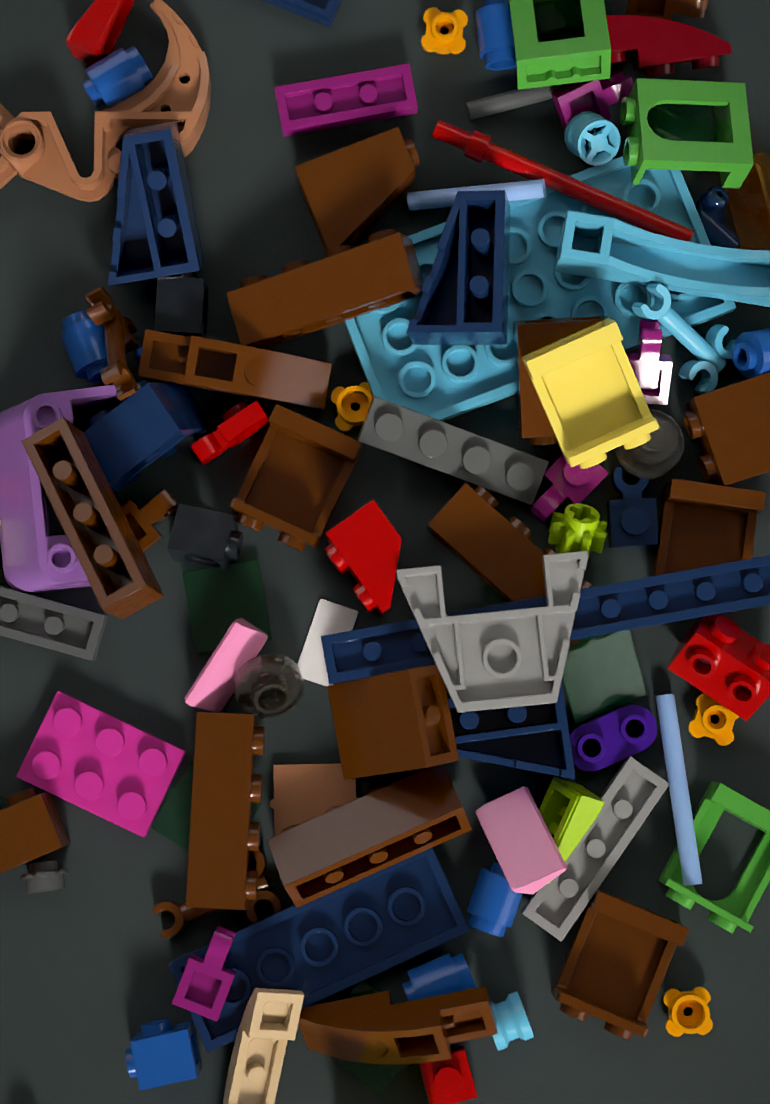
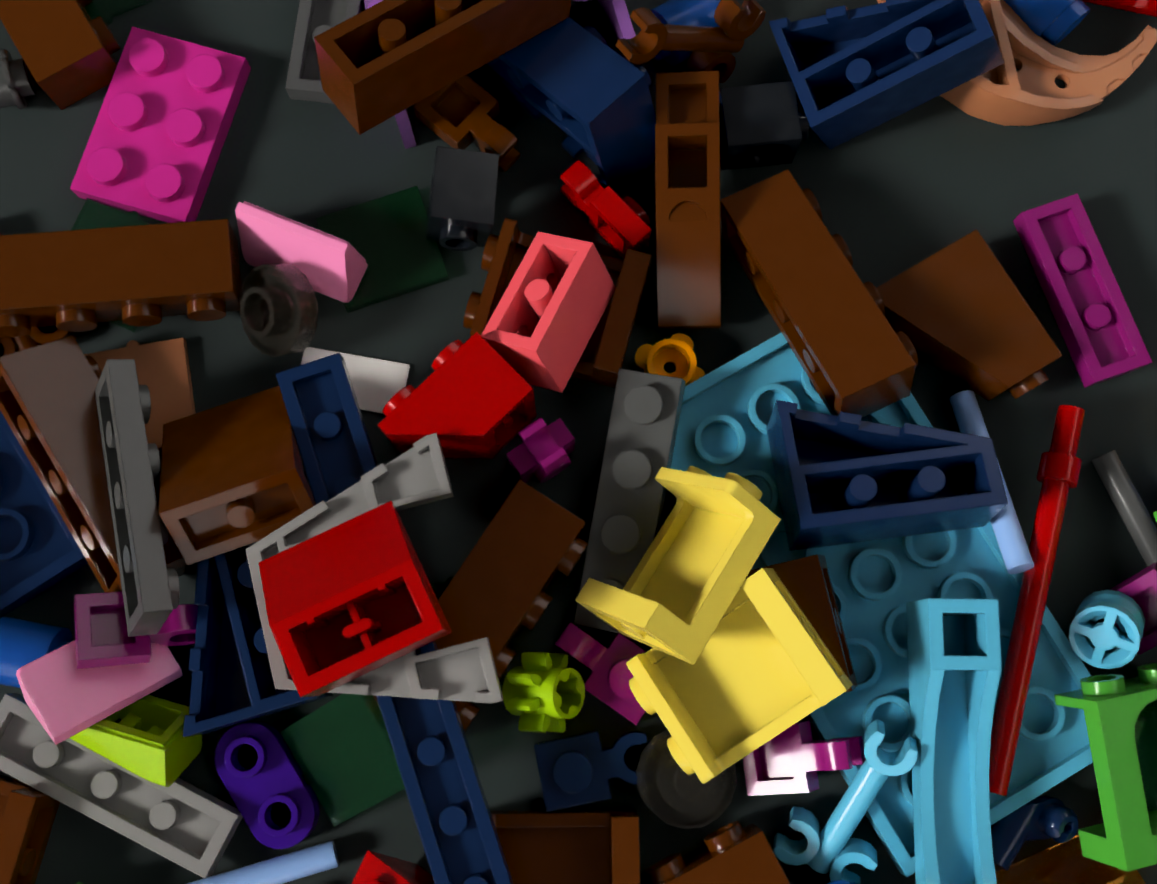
camera: 80 degrees right, 5 degrees down
none -> magenta plate [74,591,198,669]
none -> dark grey plate [95,359,180,637]
none -> red slope [259,501,452,698]
none -> coral brick [481,231,616,393]
none -> magenta plate [506,417,575,484]
none -> light yellow panel [575,466,781,665]

